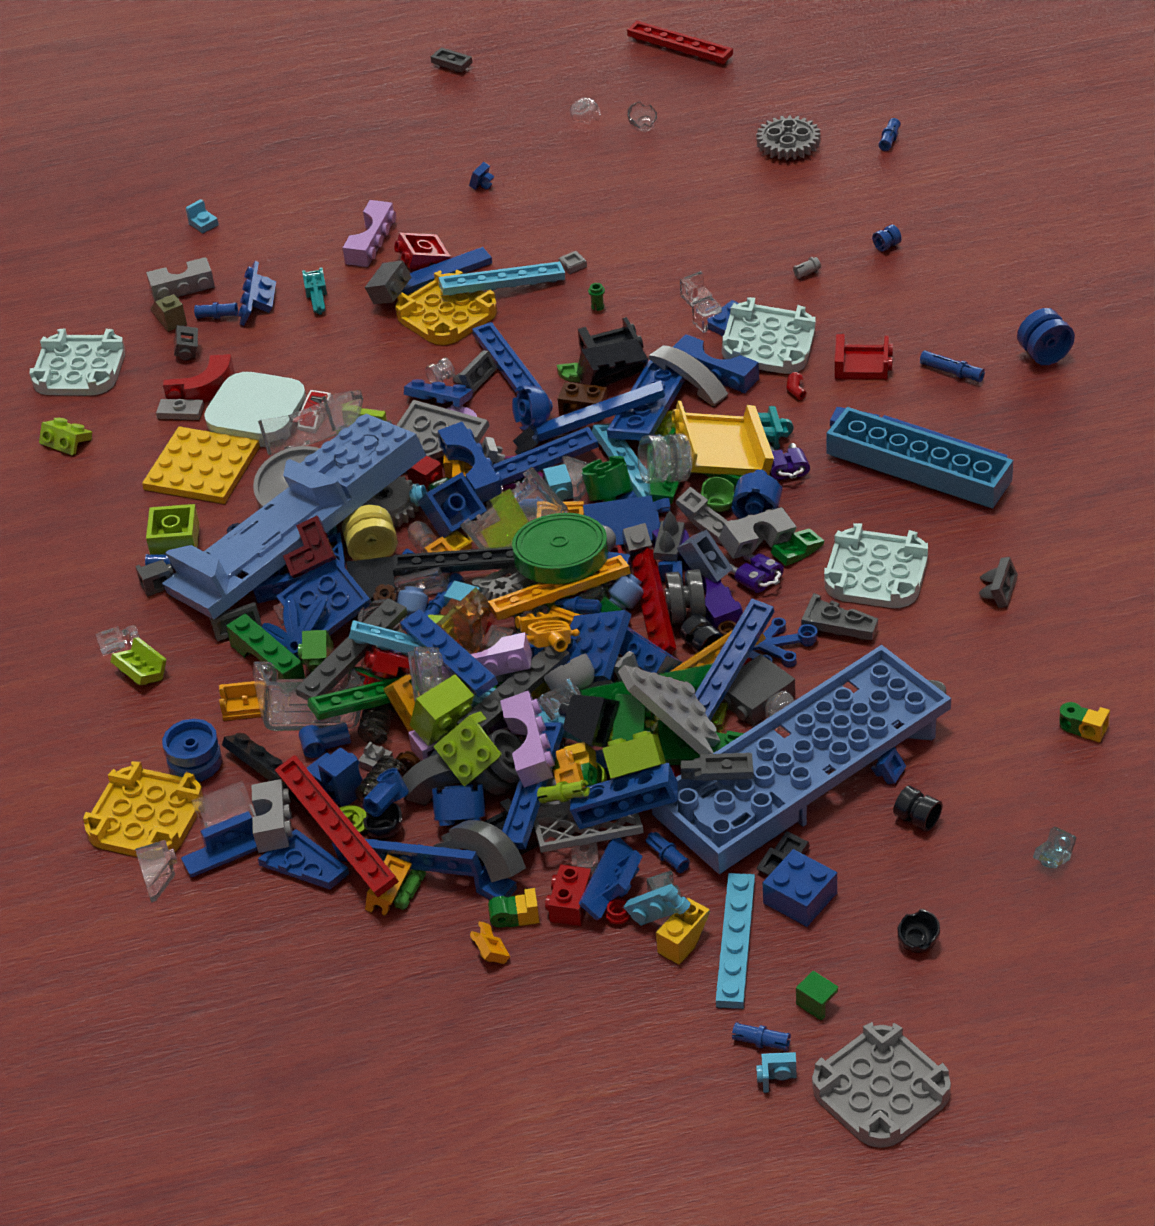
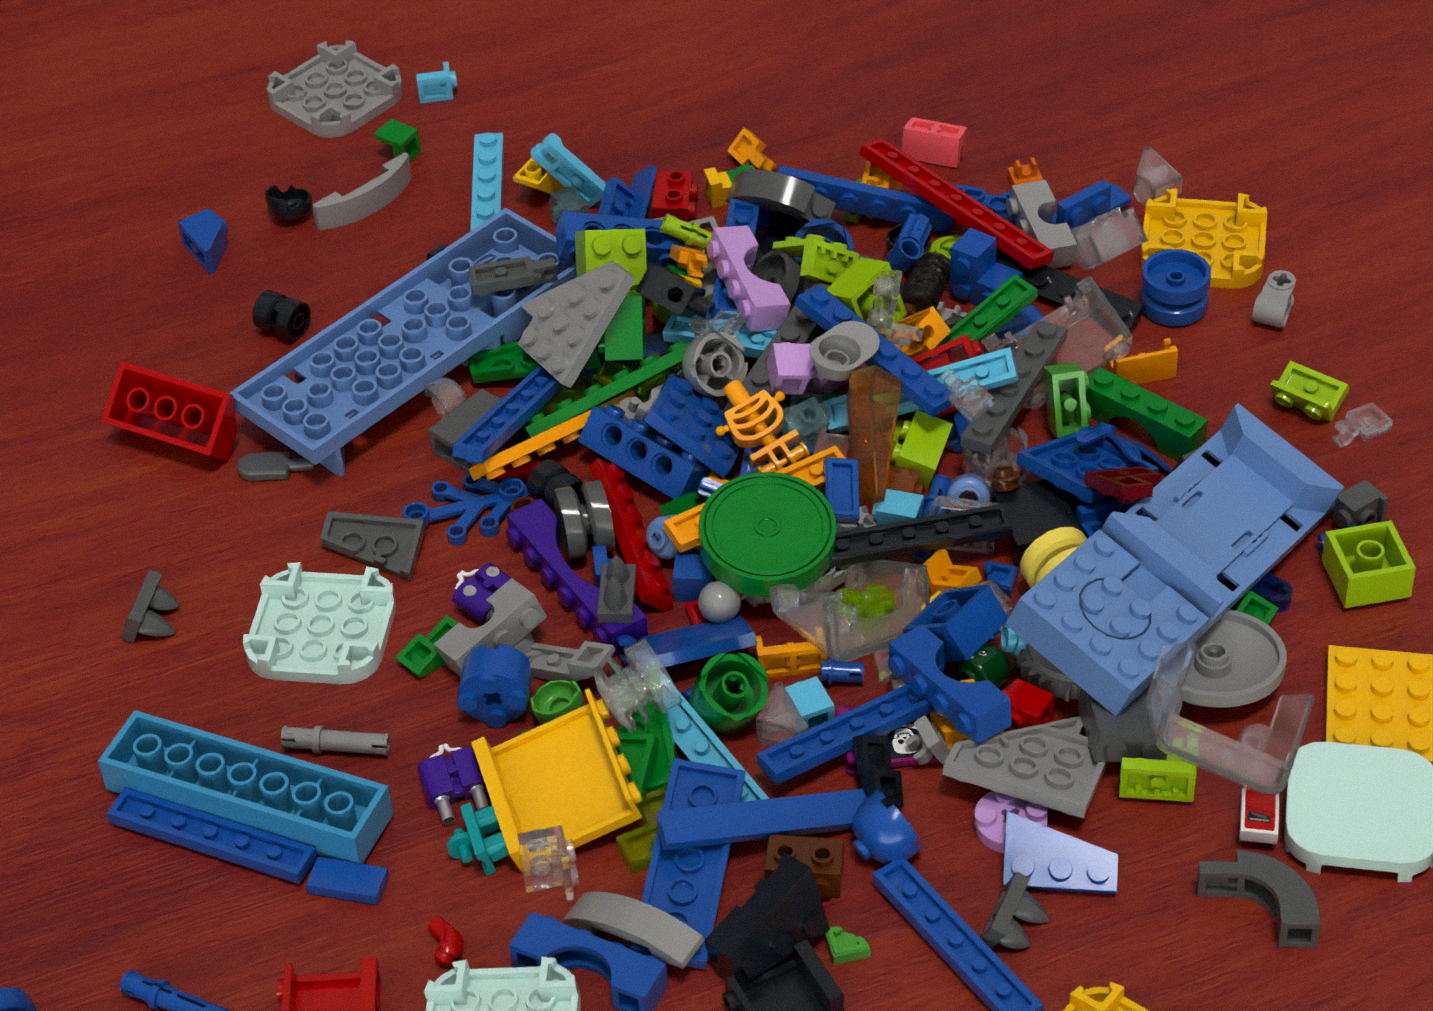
camera: 170 degrees right, 0 degrees up
clear wheel [425,357,455,383] -> none
light grey brick [622,523,652,557] -> none
sand blue slope [677,530,733,582] -> none
blue pin [732,1022,791,1051] -> none
blue brick [762,849,837,927] -> none
clear light blue bracket [1033,827,1076,869] -> none
leg [1059,702,1110,742] -> none
none -> red slope [101,361,237,462]
none -> blue slope [178,208,228,275]
none -> light grey pin [281,725,391,756]
none -> light grey slope [312,152,412,230]
none -> clear bracket [517,825,579,901]
none -> light grey piece [809,321,880,381]
none -> blue tile [823,457,860,524]
none -> coral hinge [902,117,968,168]
none -> clear plate [940,368,996,424]
none -> orange tile [1007,157,1044,187]
none -> dark grey arch [1196,850,1321,948]
none -> light grey piece [1252,270,1296,328]

